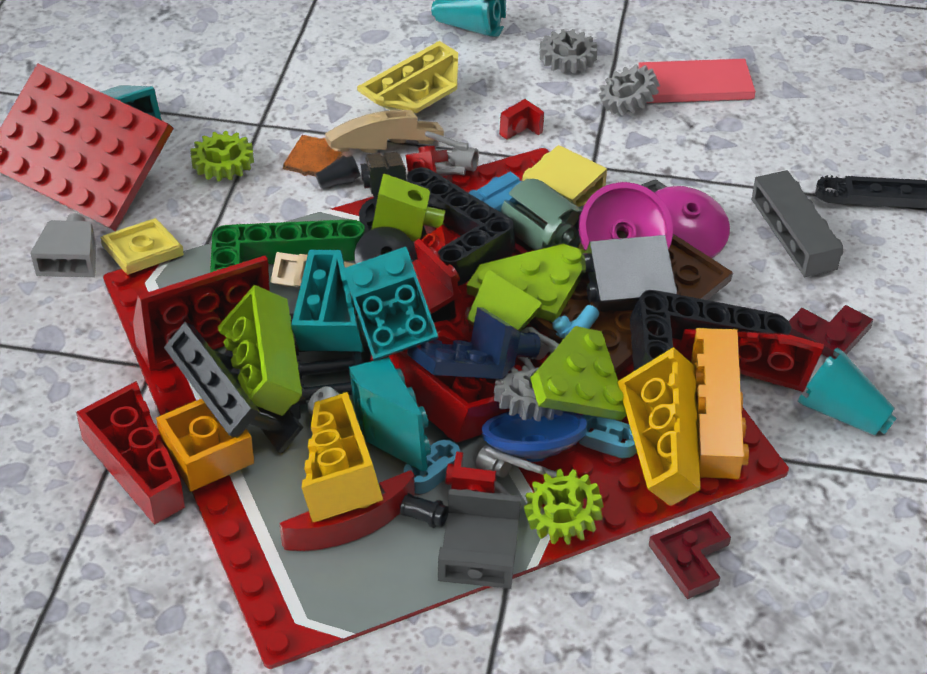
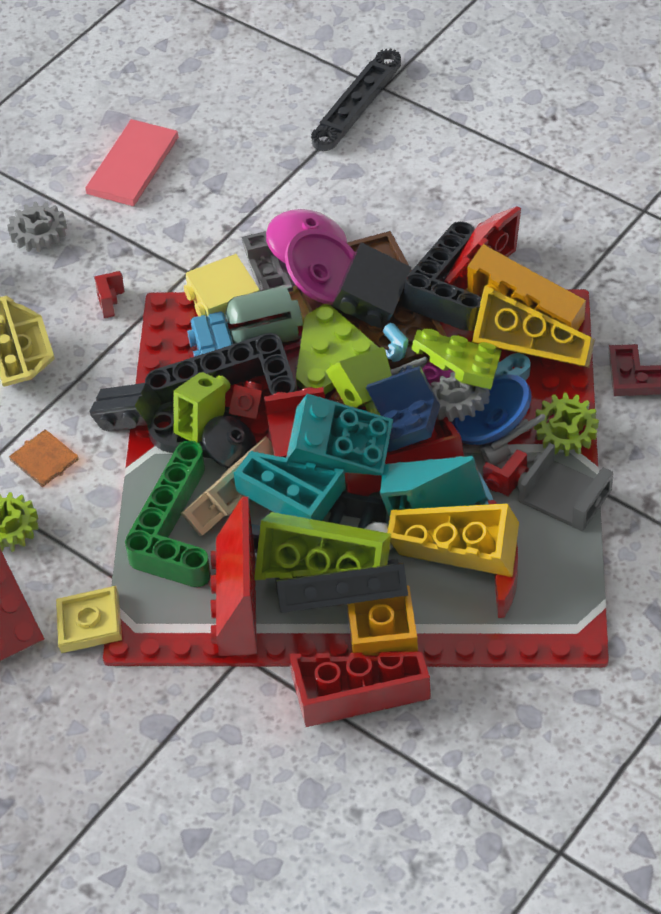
camera: 60 degrees left, 5 degrees up
light grey torso [30,213,96,278] -> none
black cone [315,155,361,189] -> none
tan slope [325,110,444,153] -> none
black pin [400,493,449,528] -> none
red bracket [405,145,448,173] -> none
light grey plant [406,131,479,176] -> none
light grey gear [599,64,660,116] -> none
dark grey brick [751,170,843,278] -> none
dark red plate [789,305,873,359] -> none
teal cone [798,347,897,436] -> none

